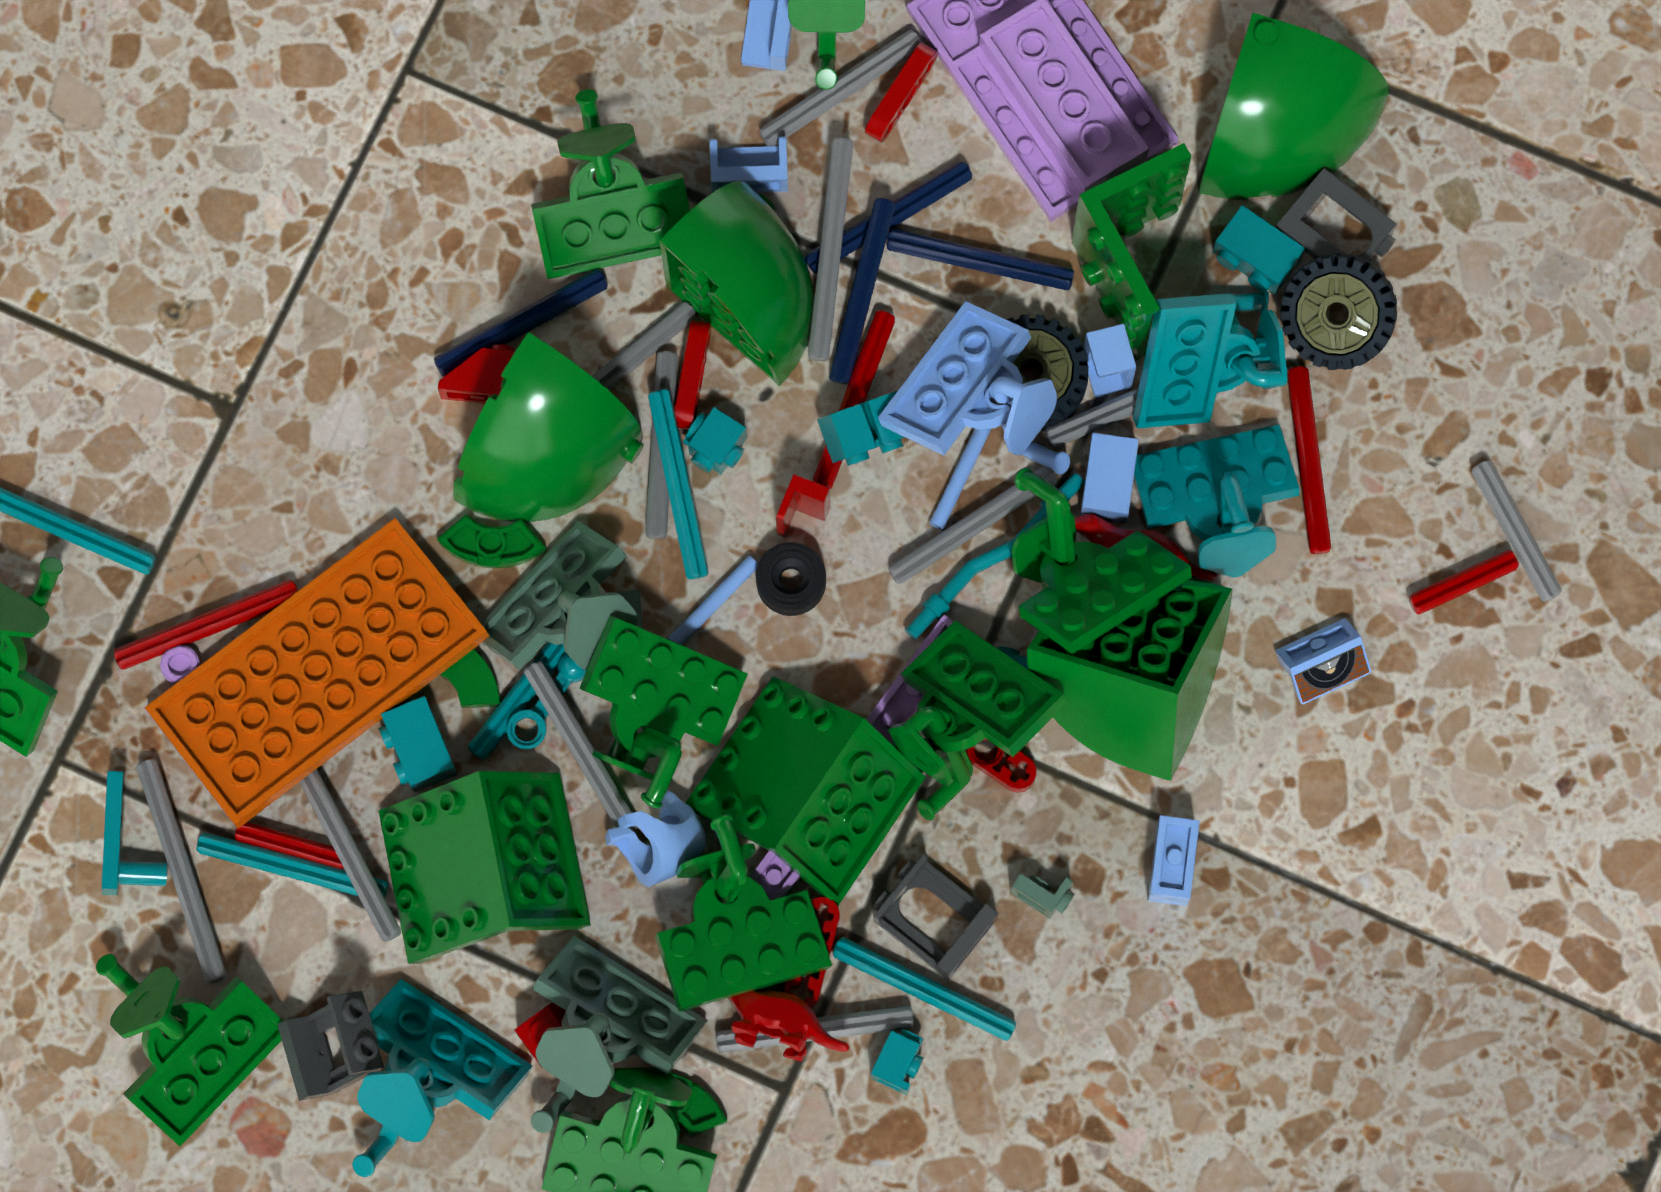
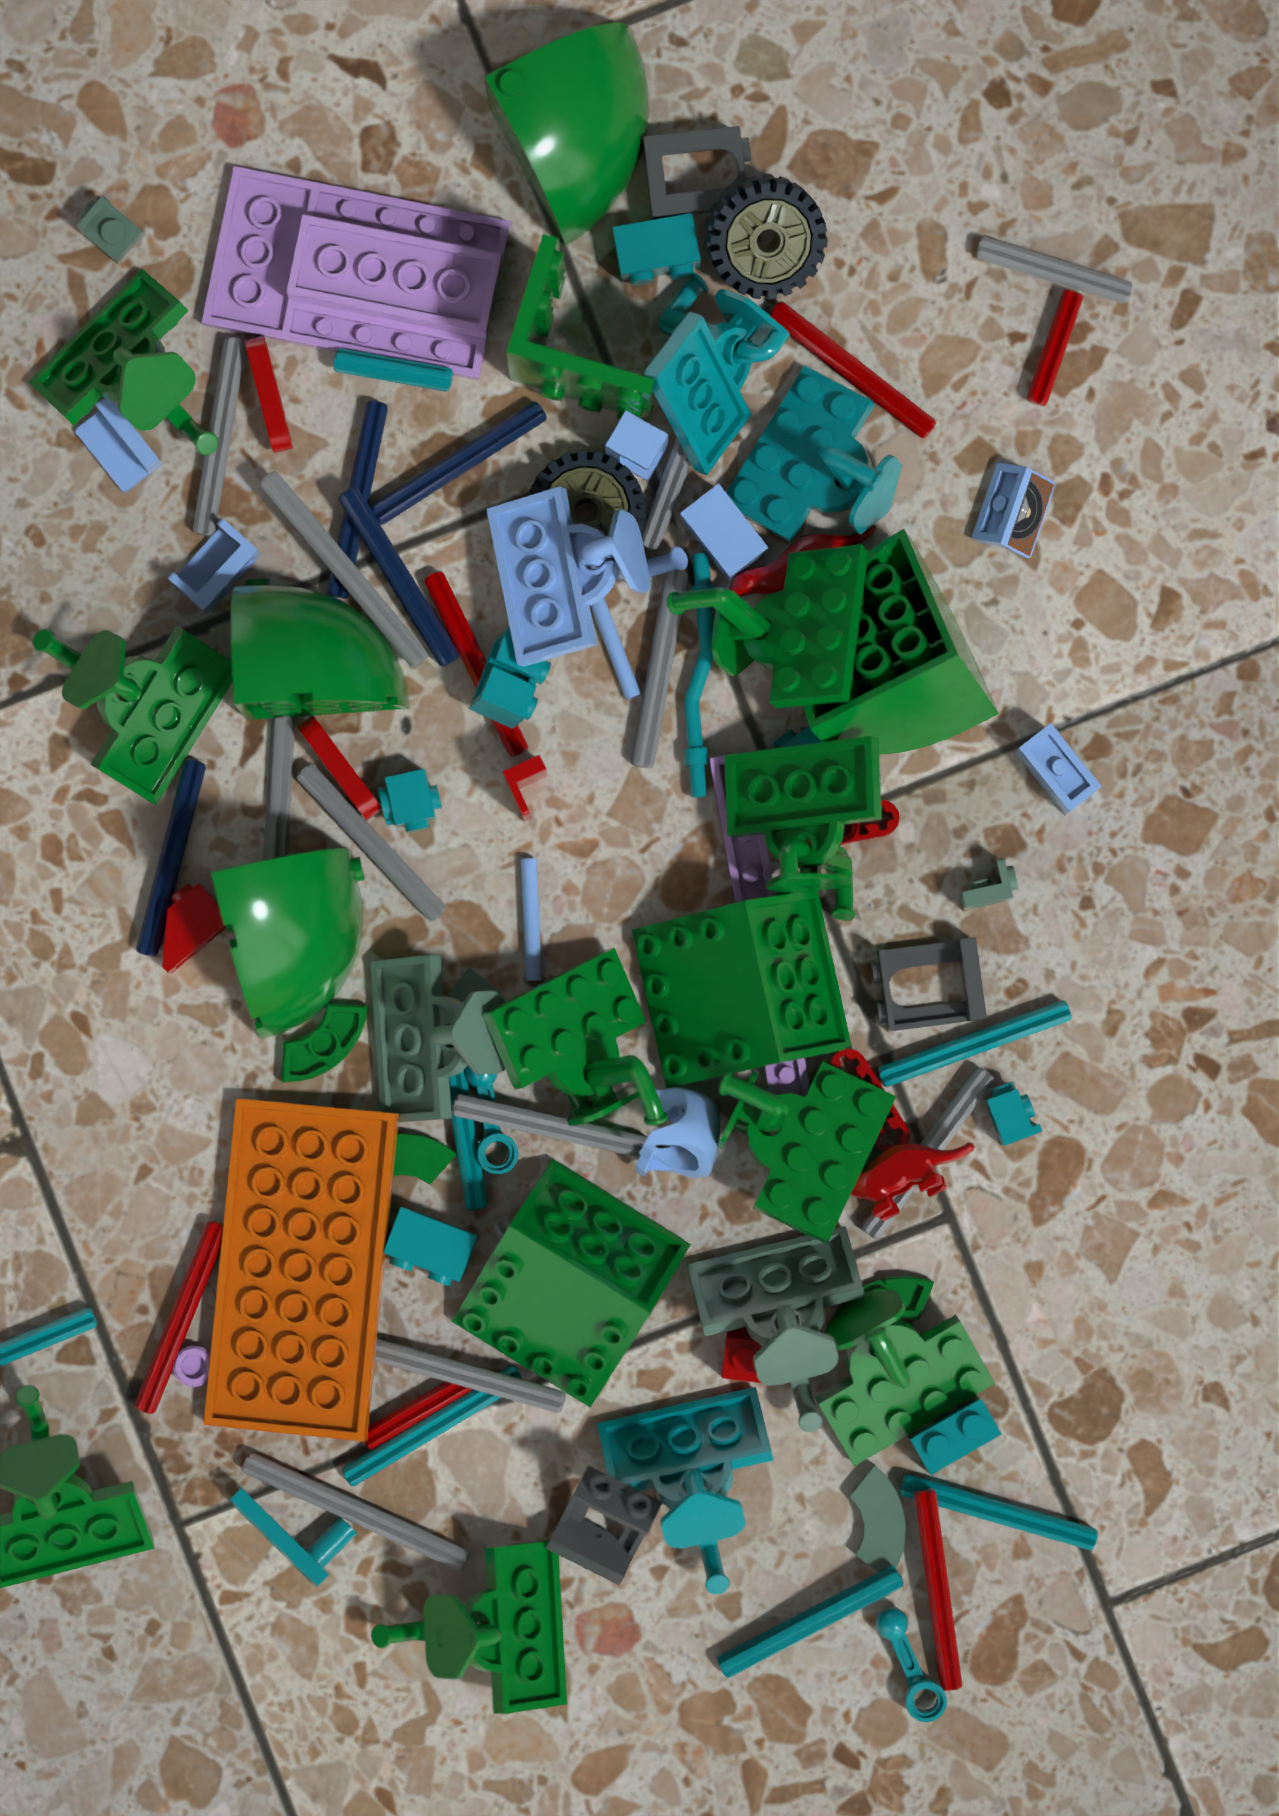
camera: 50 degrees left, 10 degrees up
teal axle [648,389,709,580] -> none
black tyre [756,542,826,616] -> none
none -> teal axle [333,348,453,392]

